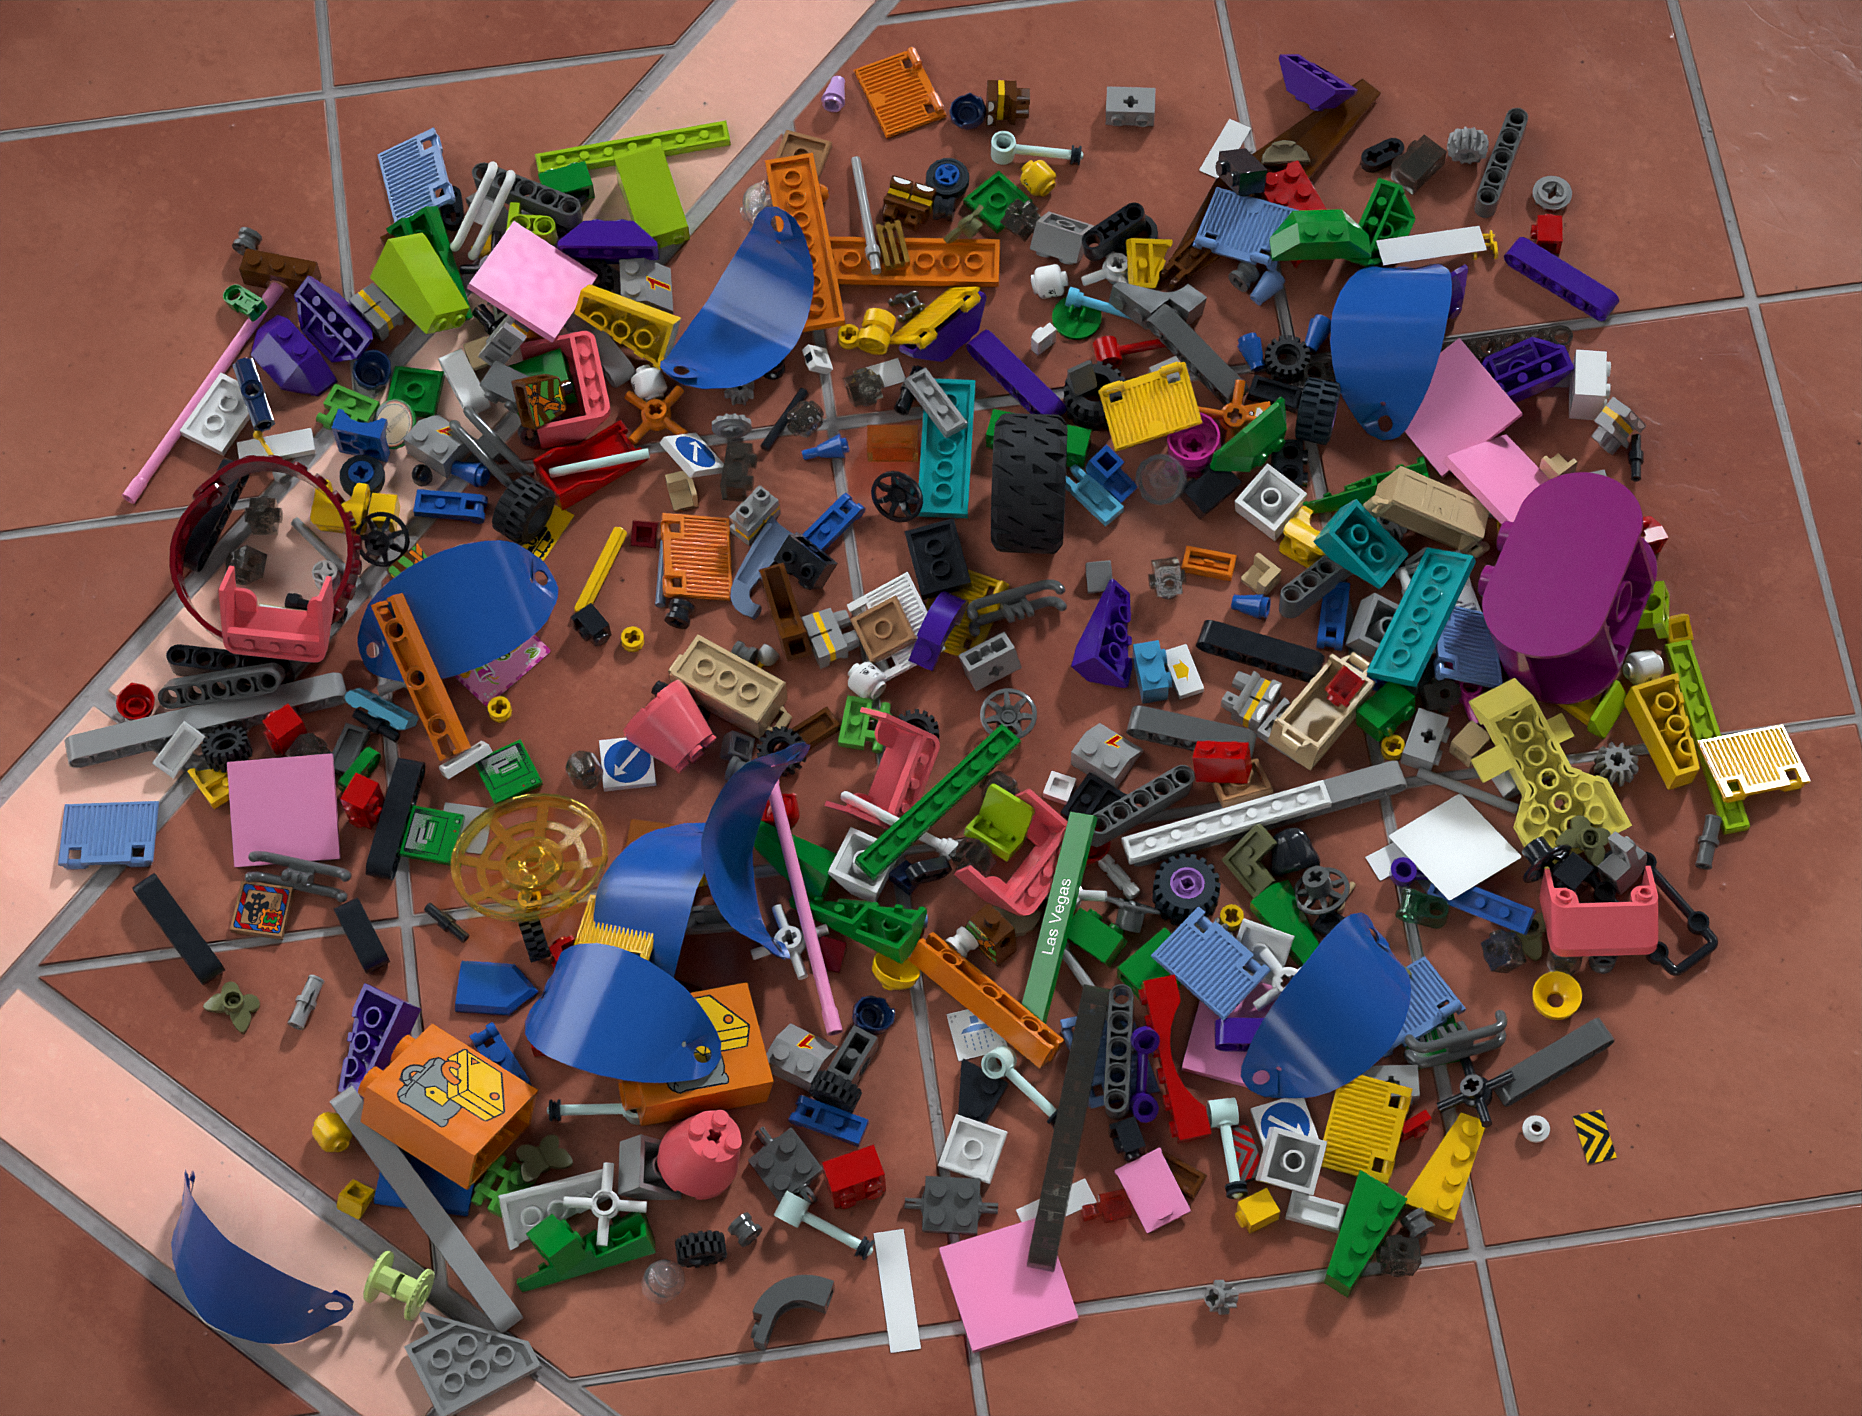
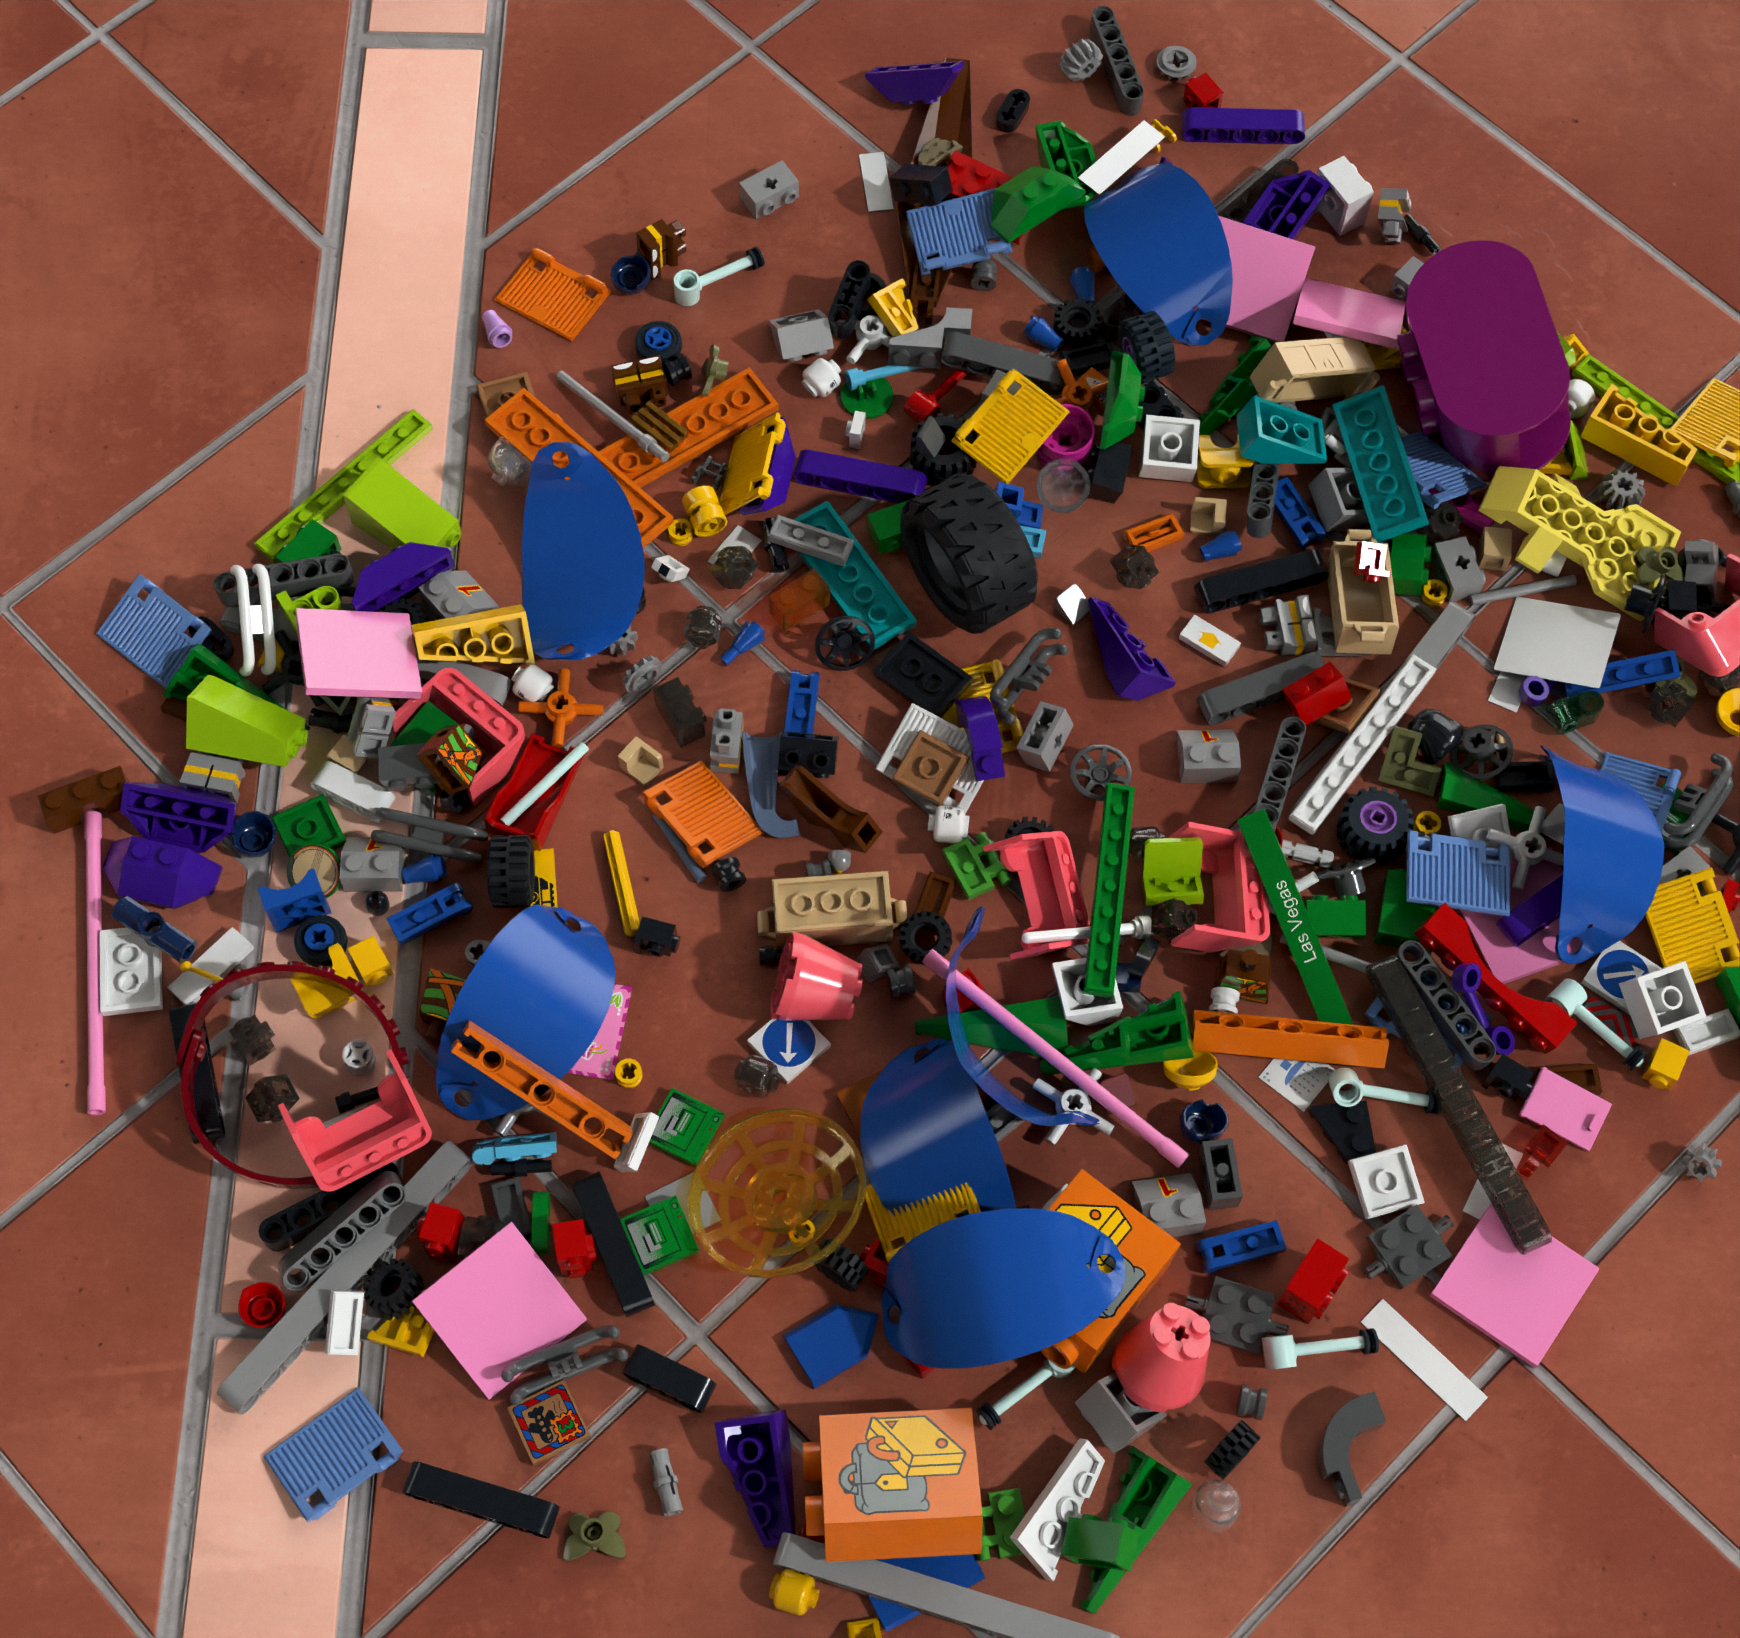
camera: 40 degrees left, 0 degrees up
green piece [223,284,267,322] -> none
dark grey wheel [232,227,262,256] -> none
light grey bar [291,517,365,590] -> none
bright green plate [316,384,380,430] -> none
black wheel [356,512,410,567] -> none
black bar [424,902,470,943] -> none
blue plate [469,1022,531,1085] -> none
olive animal [516,1134,573,1184] -> none
white bar [563,1163,647,1247] -> none
yellow bush [621,626,644,652] -> none
dark red slope [631,520,660,548] -> none
white tile [660,433,726,478] -> none
black bar [760,388,809,451] -> none
light grey hips [801,608,860,669] -> none
black tyre [809,1070,862,1113] -> none
green tile [963,171,1033,234] -> none
clear smoke brick [1000,198,1041,242] -> none
yellow head [1020,160,1056,197] -> none
white plate [1043,771,1076,805] -> none
black wing [1060,772,1127,821] -> none
dark azure brick [1132,640,1172,704] -> none
medium blue cone [1250,270,1285,305] -> none
clear smoke brick [1390,134,1447,195] -> none
tan panel [1539,453,1578,479] -> none

